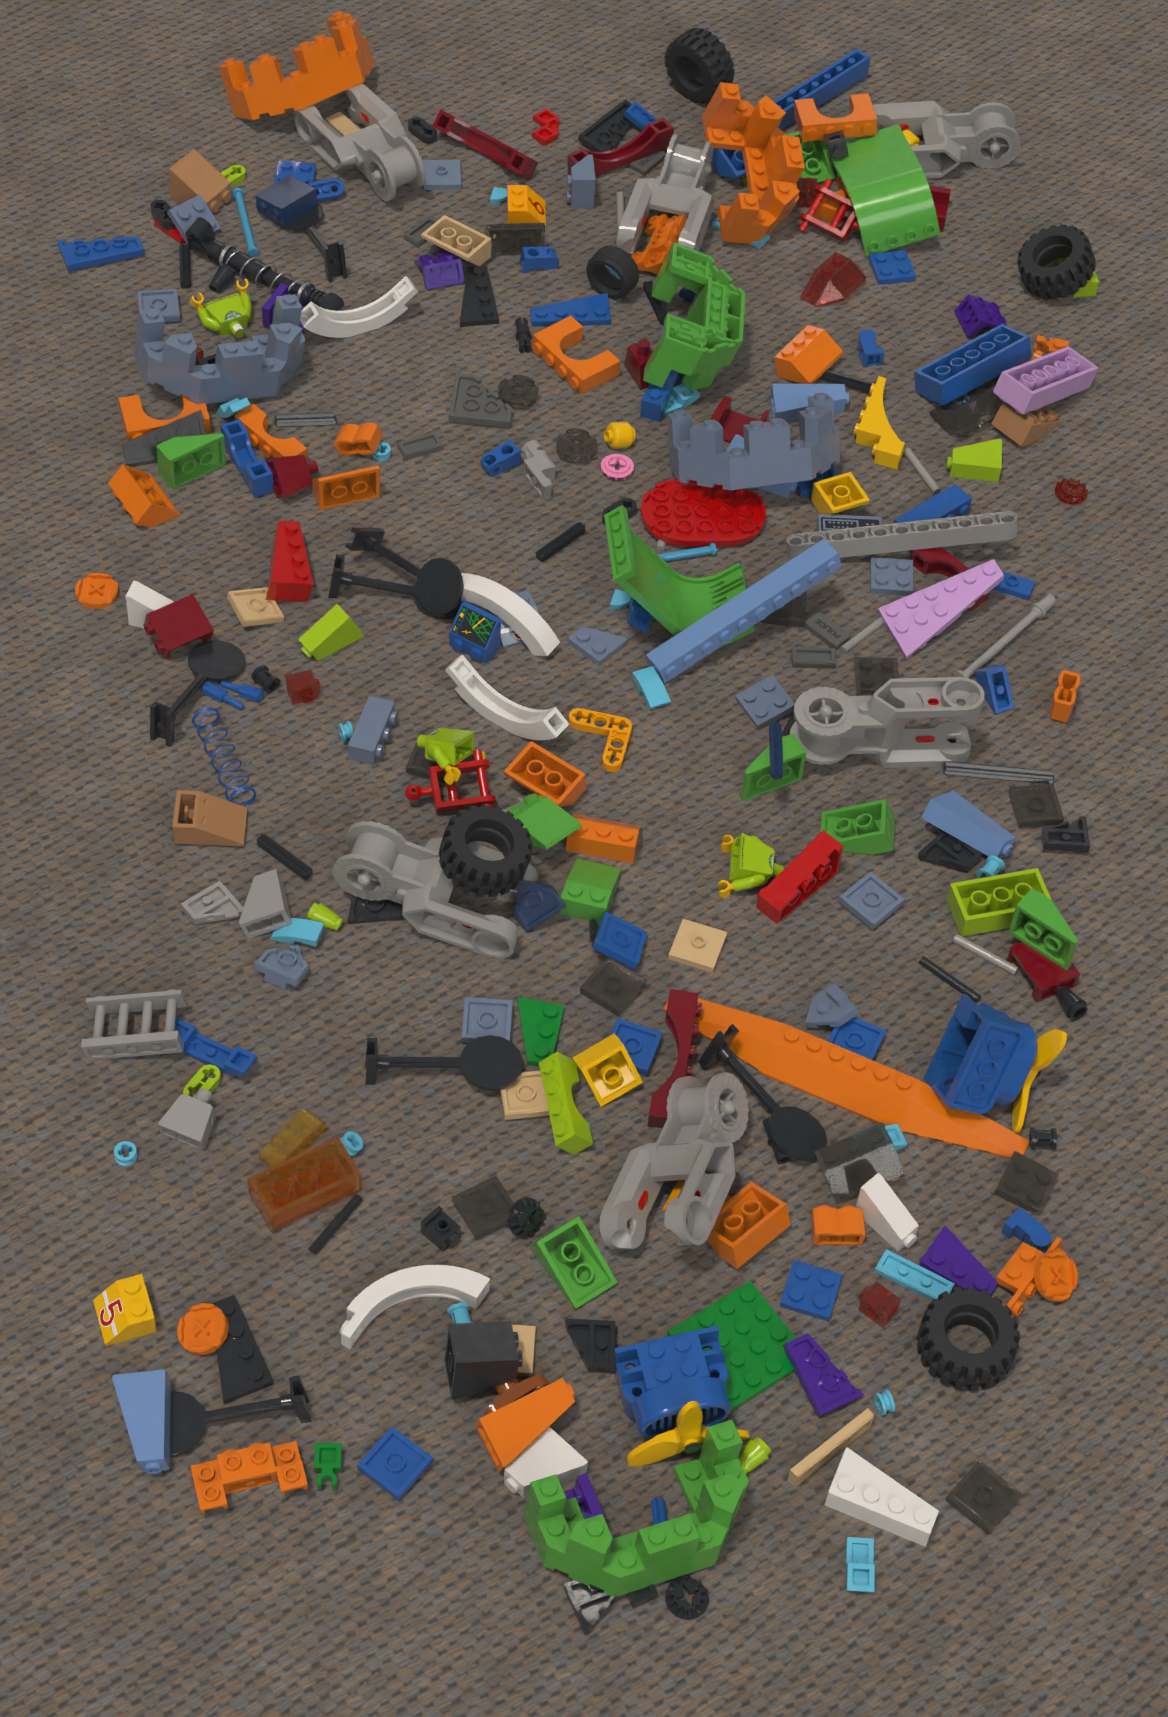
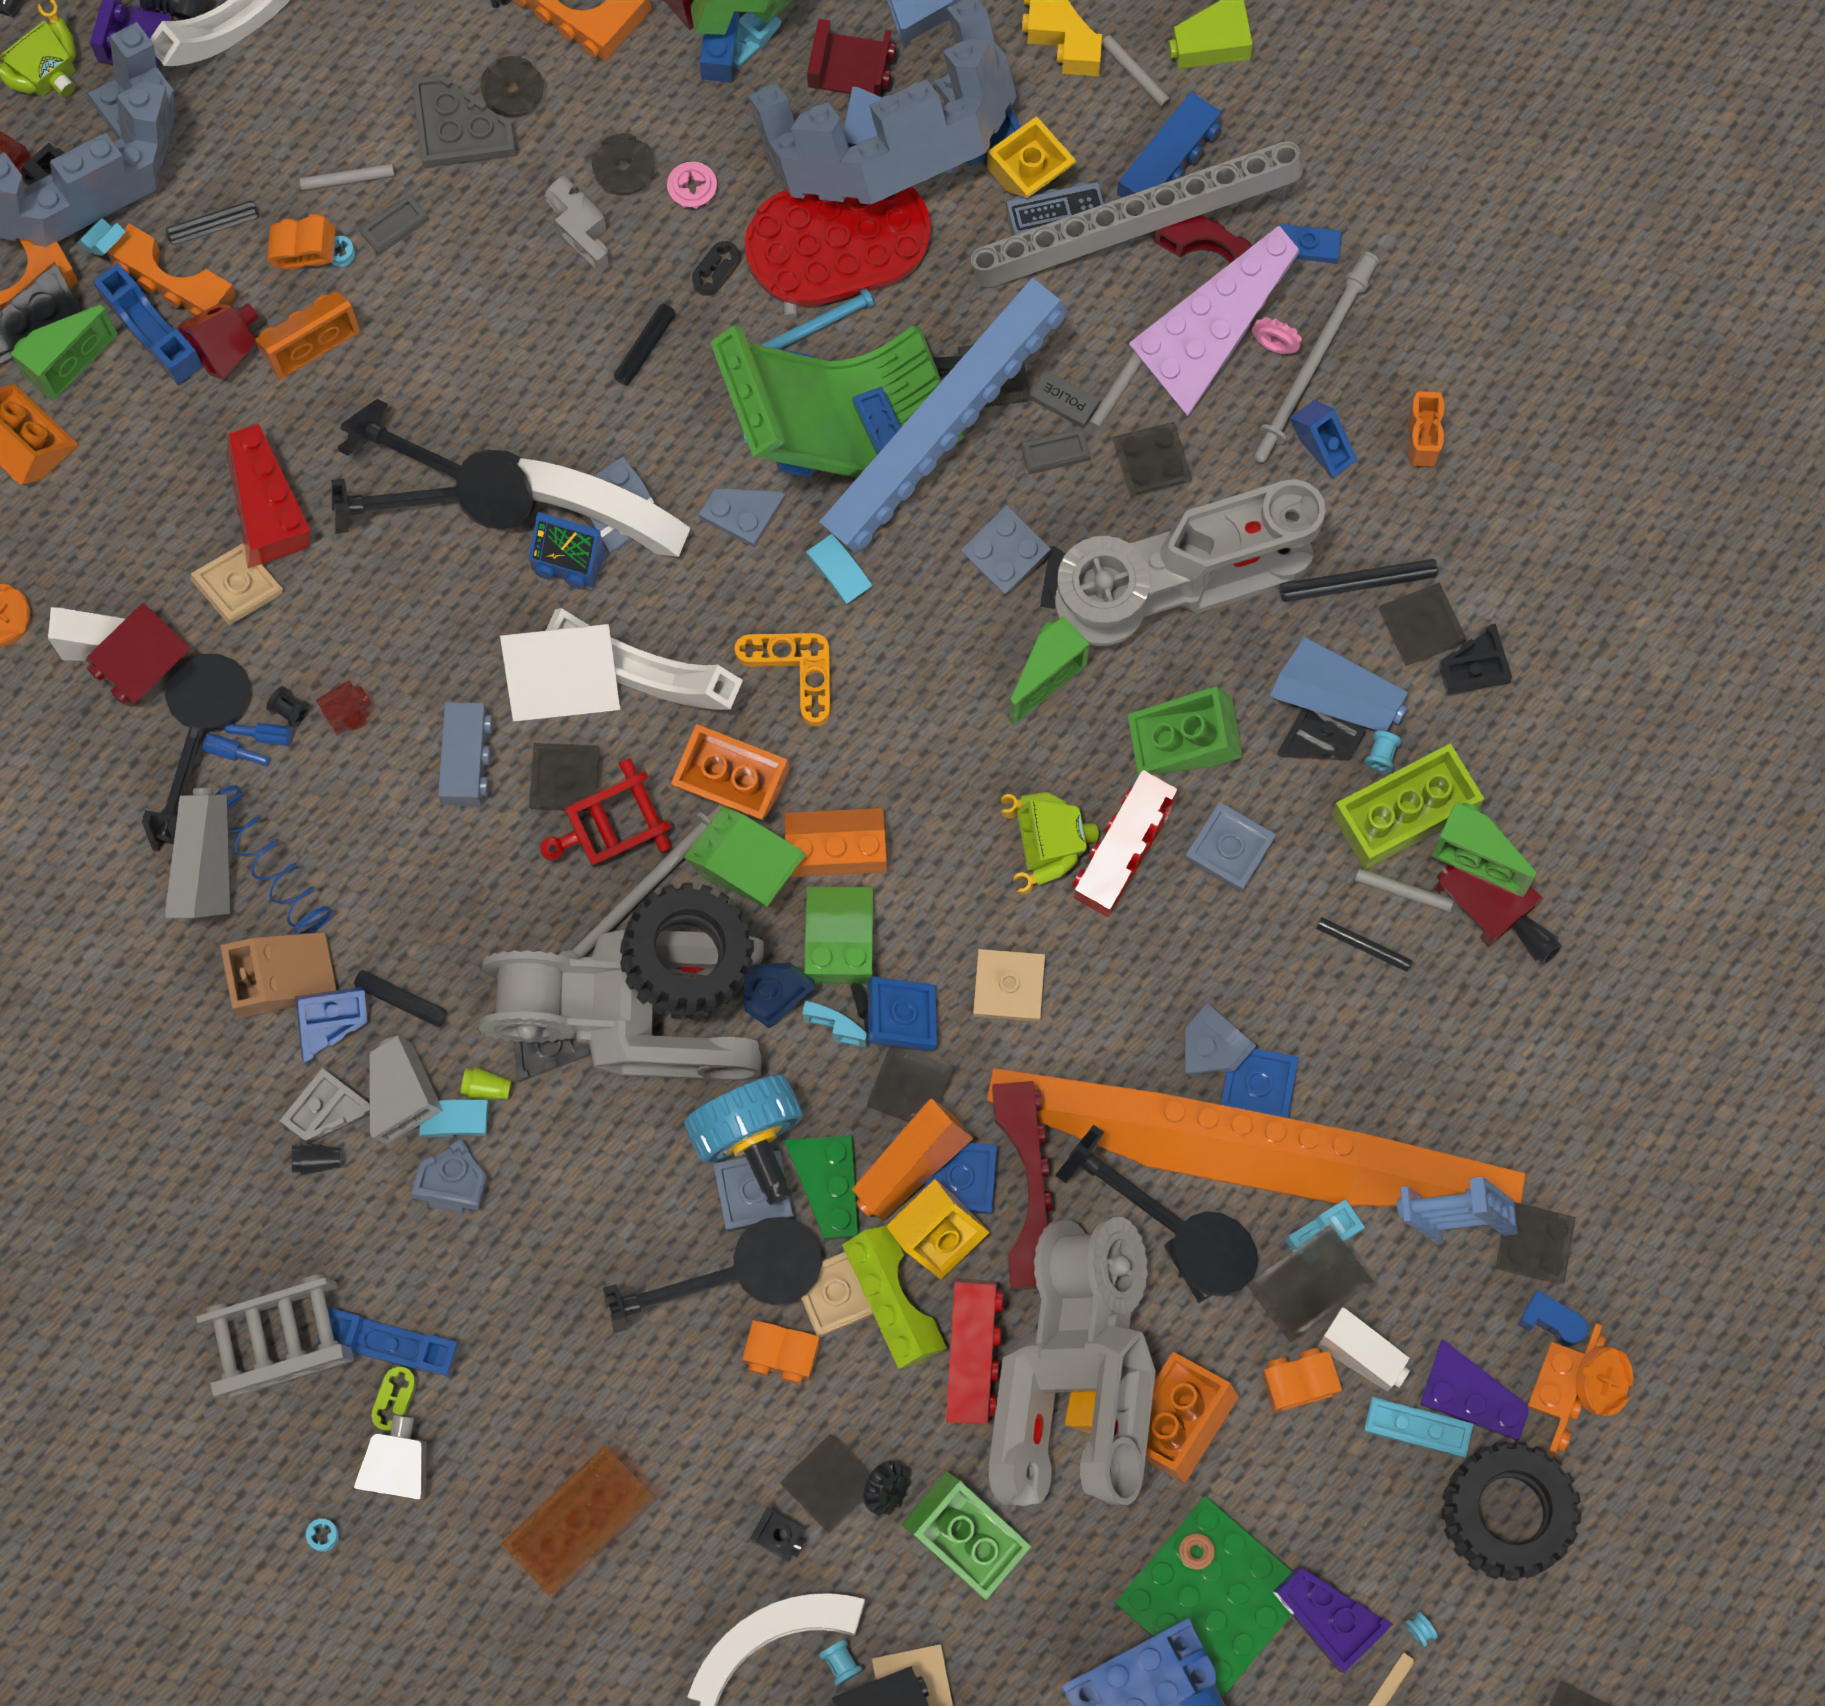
camera: 10 degrees left, 20 degrees up
clear yellow beam [259,1109,326,1174] -> none
lime slope [298,604,365,661] -> none
black bar [308,1194,363,1255] -> none
medium azure bush [338,721,353,743] -> none
medium azure bush [338,1131,363,1157] -> none
lime torso [417,728,486,785] -> none
blue leg [480,439,522,477] -> none
black wing [565,1319,615,1373] -> none
yellow head [604,422,636,449] -> none
dark blue axle [769,721,783,779] -> none
blue plate [779,1260,842,1322] -> none
clear red brick [858,1282,901,1328] -> none
sand blue plate [870,557,913,596] -> none
blue brick [923,994,1067,1133] -> none
black bush [1029,1127,1057,1150] -> none
clear red gear [1055,477,1088,505] -> none
none -> light grey slope [165,788,230,918]
none -> black cone [292,1142,340,1176]
none -> wing [295,987,367,1062]
none -> light grey bar [300,164,395,191]
none -> white sticker [500,624,620,721]
none -> dark azure wheel [684,1075,803,1205]
none -> orange brick [742,1320,821,1384]
none -> medium azure slope [802,1001,867,1048]
none -> blue plate [852,386,901,455]
none -> orange slope [852,1098,973,1221]
none -> red wedge [946,1278,1003,1425]
none -> nougat plate [1179,1534,1214,1570]
none -> bright pink gear [1252,317,1302,354]
none -> medium blue fence [1397,1177,1517,1243]

